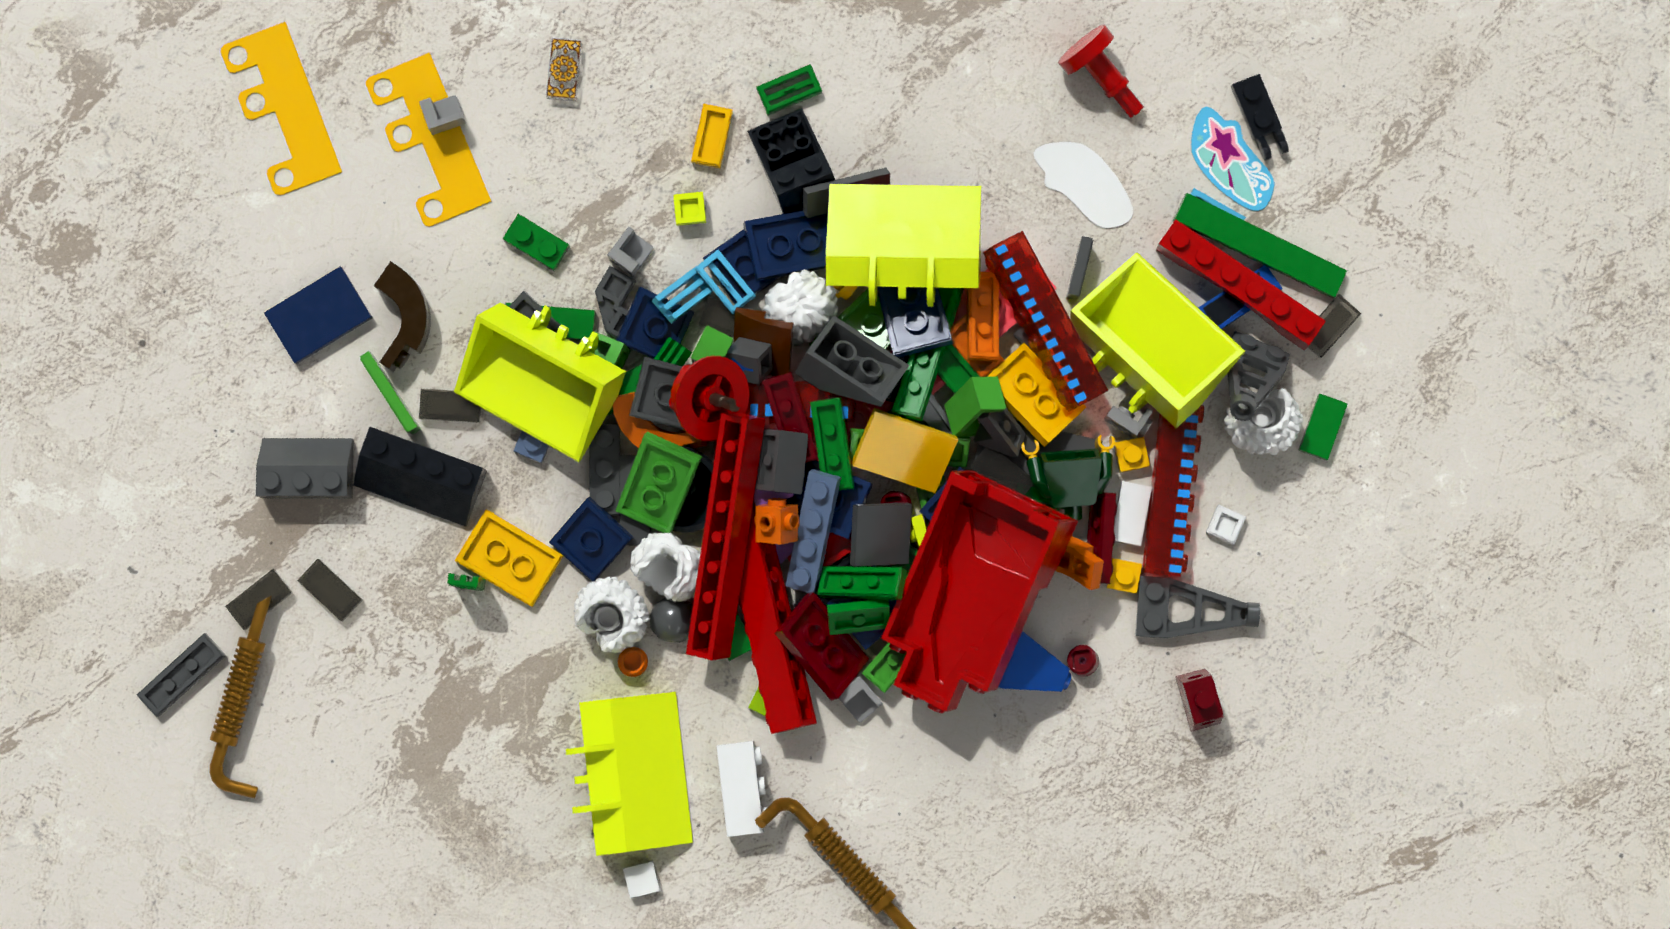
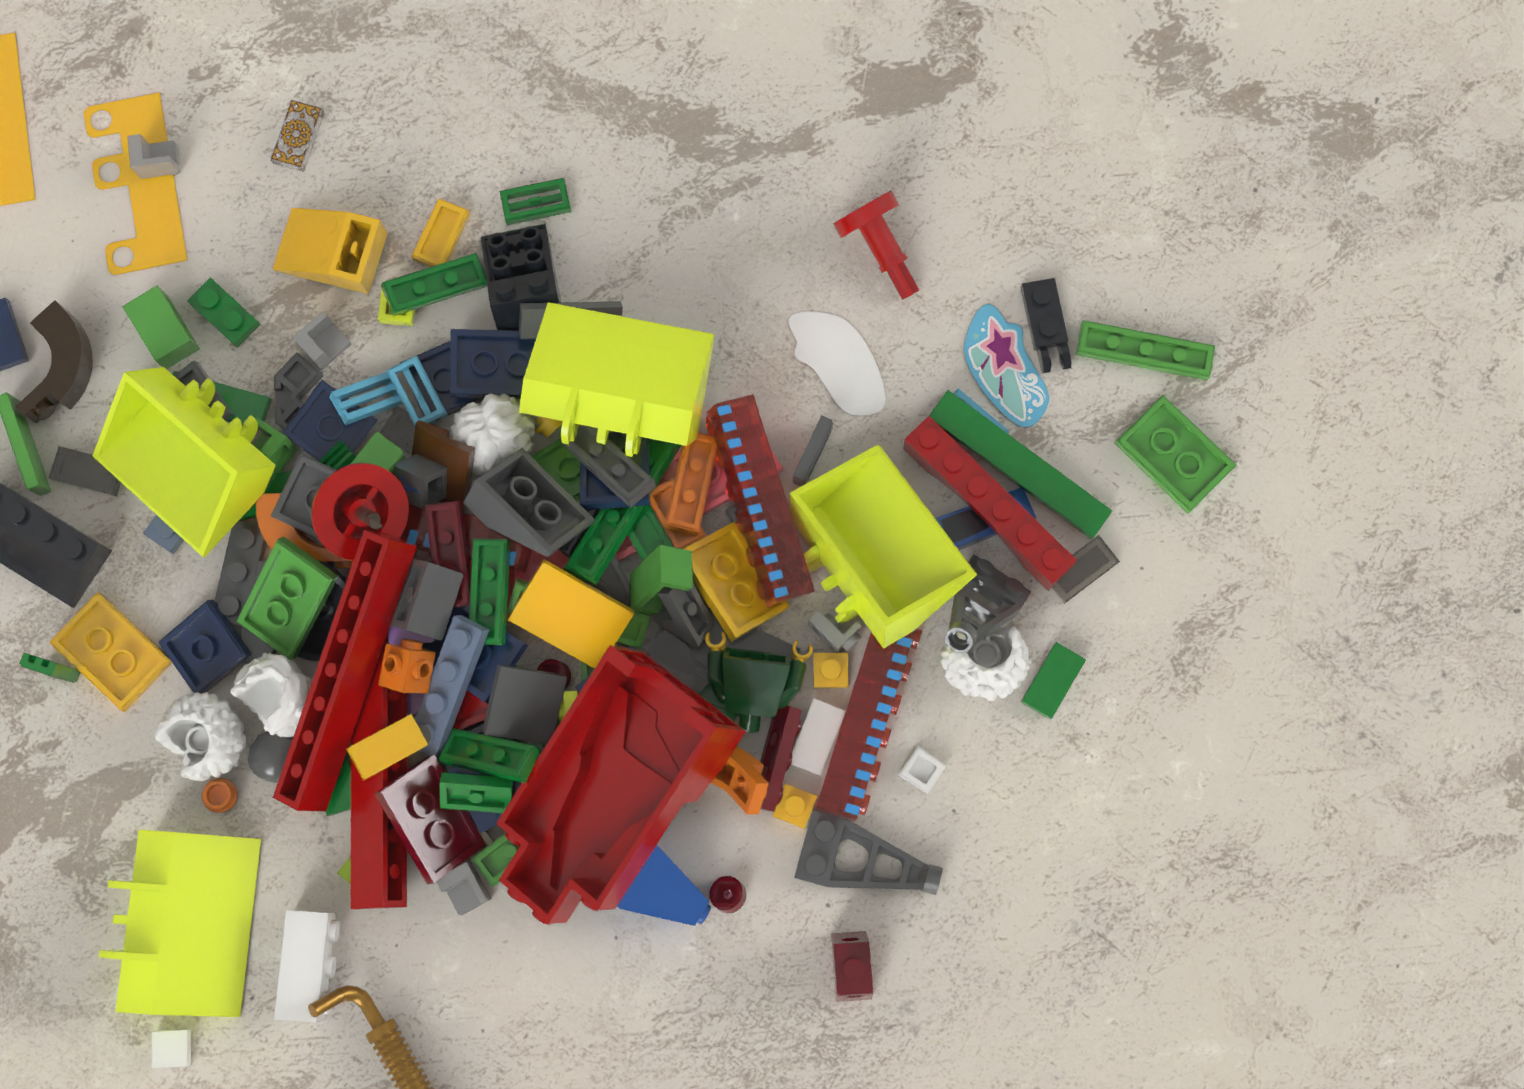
camera: 15 degrees right, 5 degrees down
none -> bright green panel [122,286,200,369]
none -> yellow slope [273,208,388,294]
none -> yellow tile [347,714,428,781]
none -> green tile [381,253,487,317]
none -> dark grey tile [561,424,656,508]
none -> bright green tile [1075,320,1215,381]
none -> bright green tile [1114,395,1237,514]

